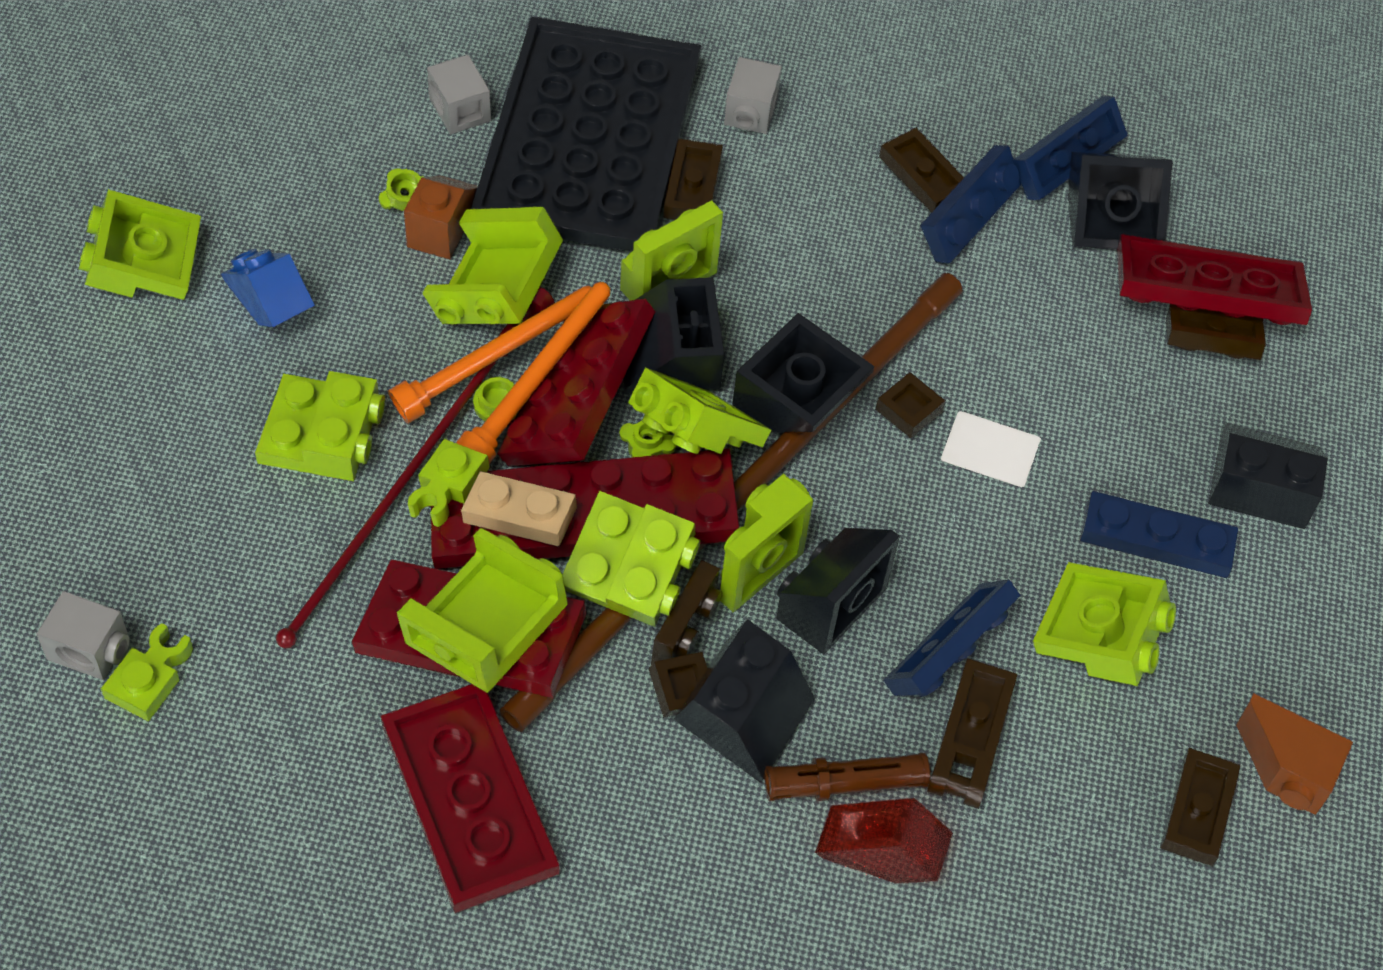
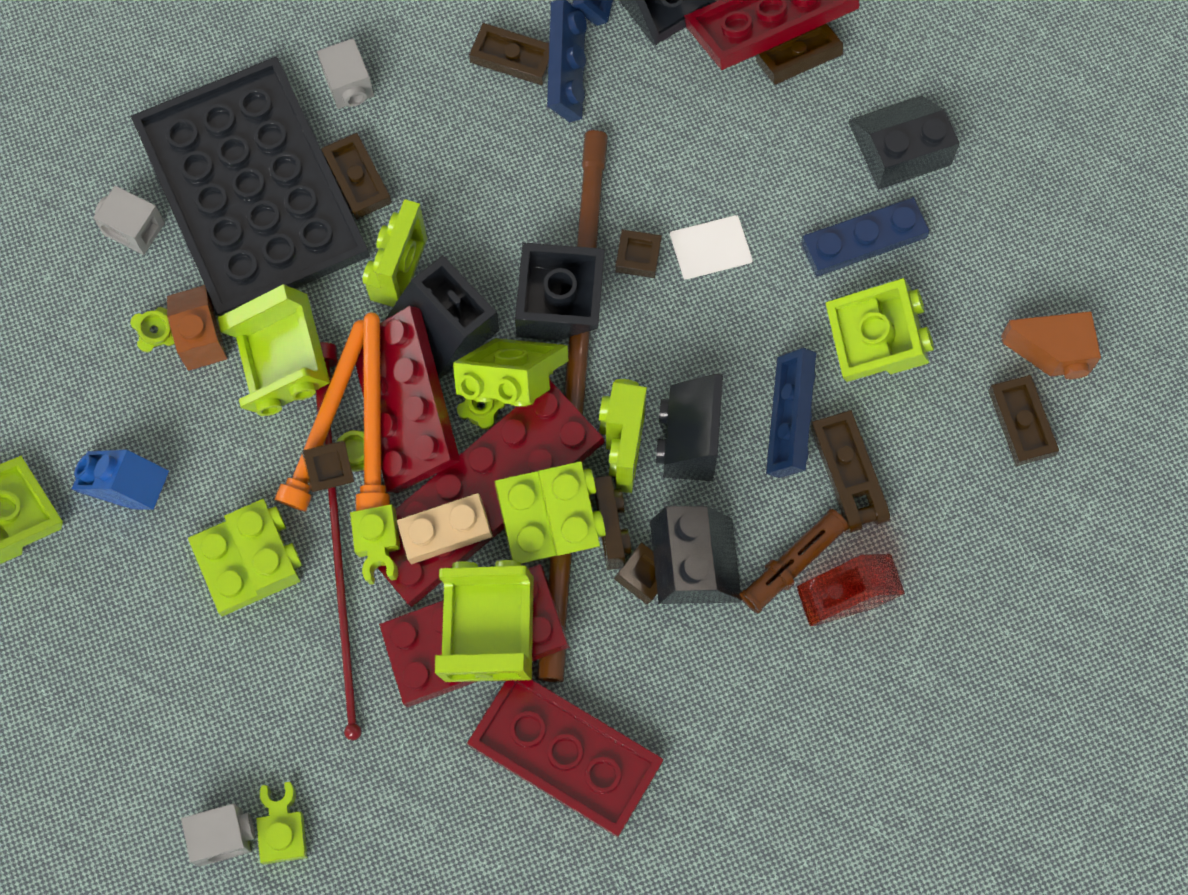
camera: 30 degrees left, 15 degrees up
none -> dark brown plate [301,440,354,492]

